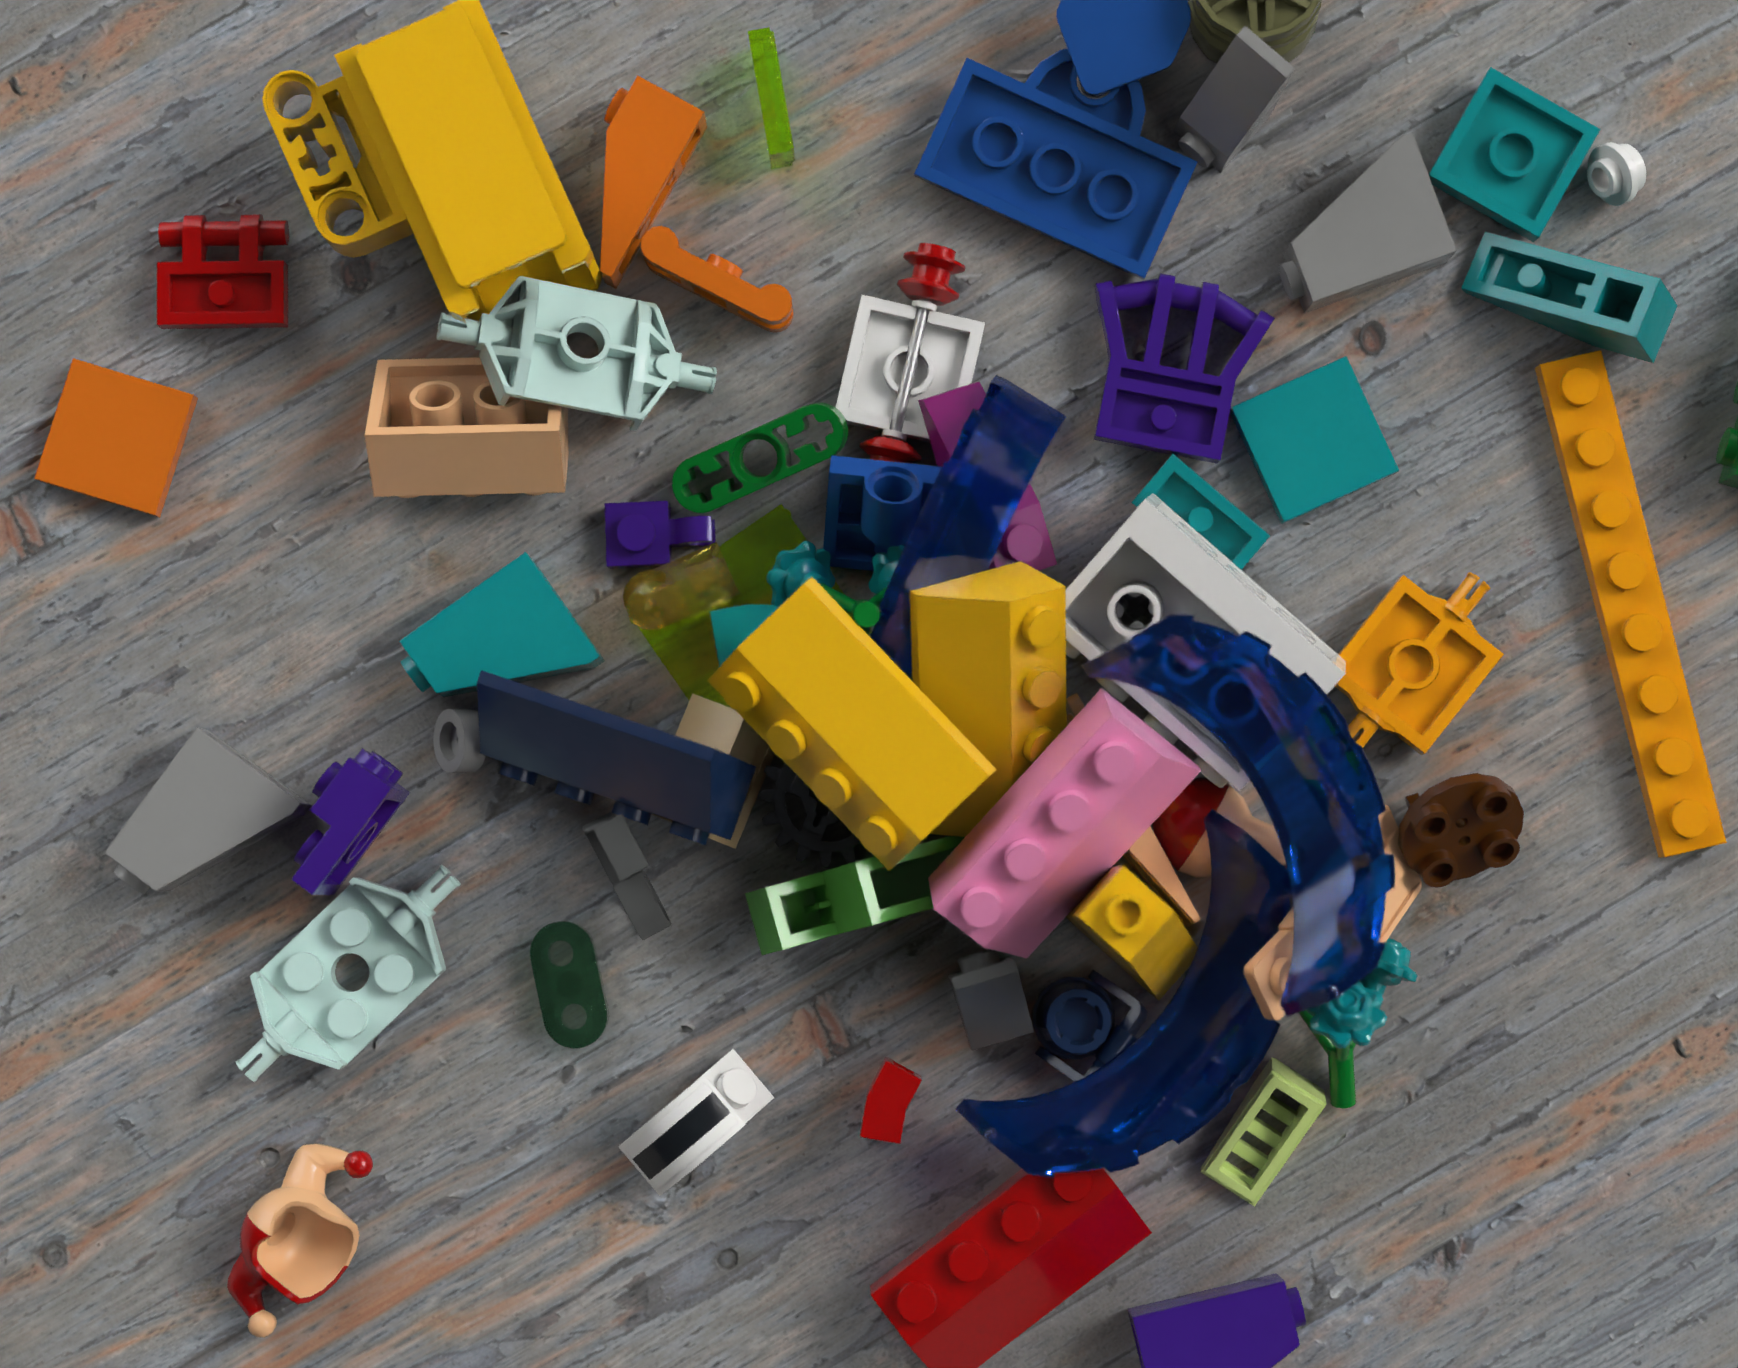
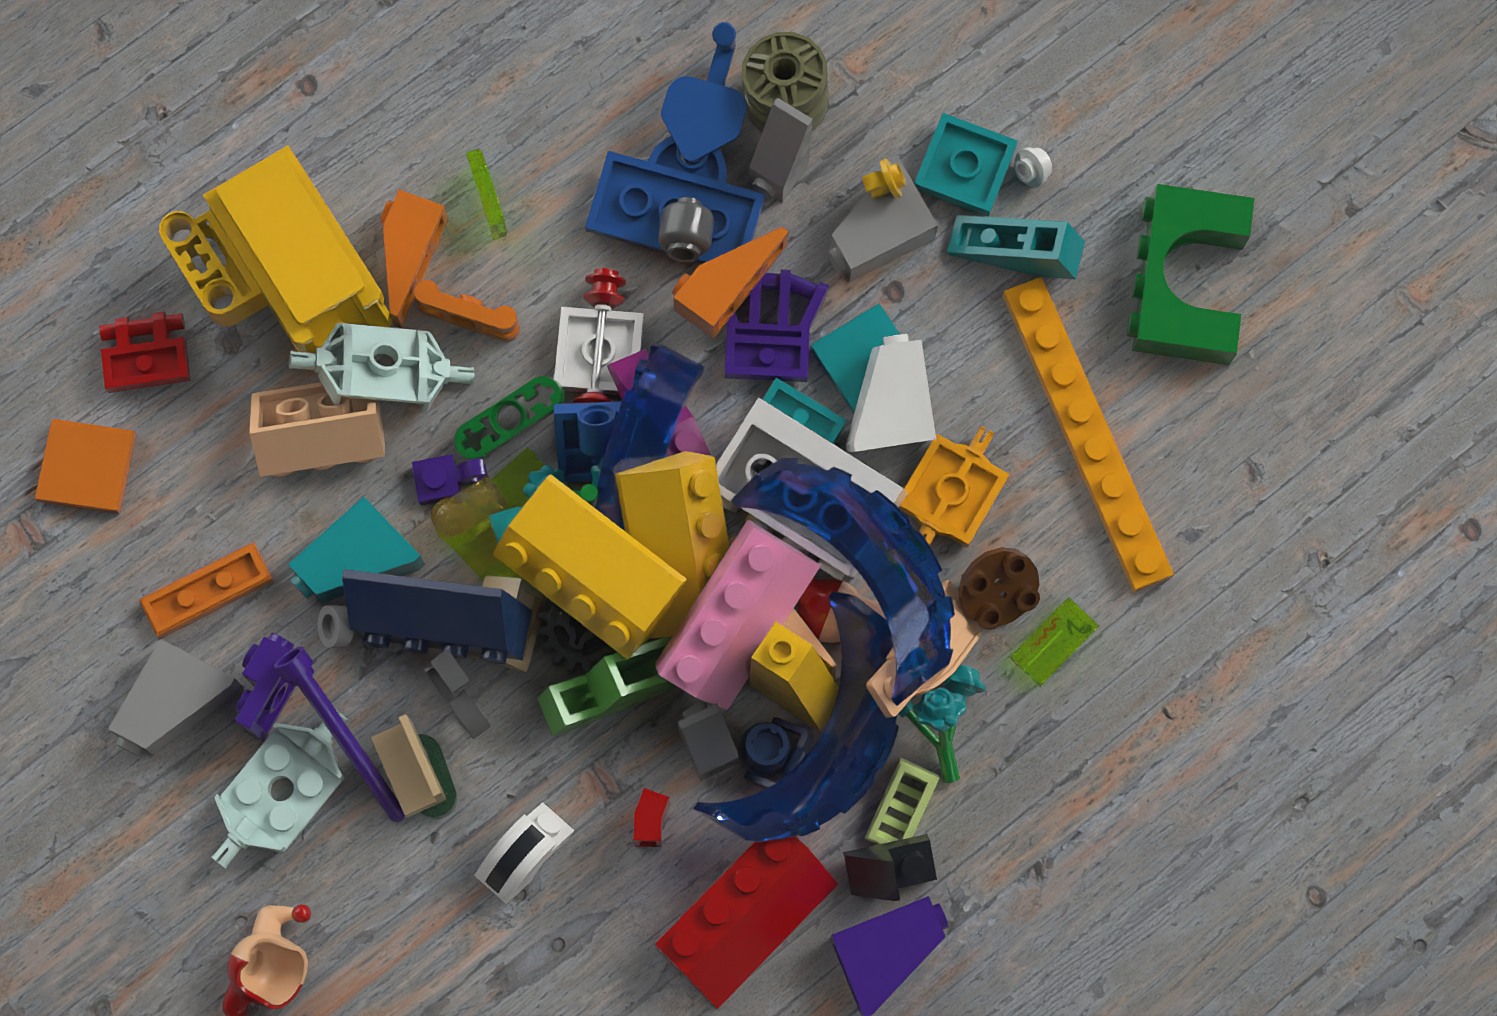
camera: 10 degrees left, 10 degrees down
none -> orange tile [139,542,274,639]
none -> dark purple piece [274,647,405,822]
none -> tan panel [371,714,447,818]
none -> dark grey head [658,197,714,262]
none -> orange slope [672,227,789,339]
none -> black slope [843,834,937,901]
none -> white slope [846,334,936,453]
none -> yellow plate [862,158,906,199]
none -> clear neon green tile [1010,597,1100,688]

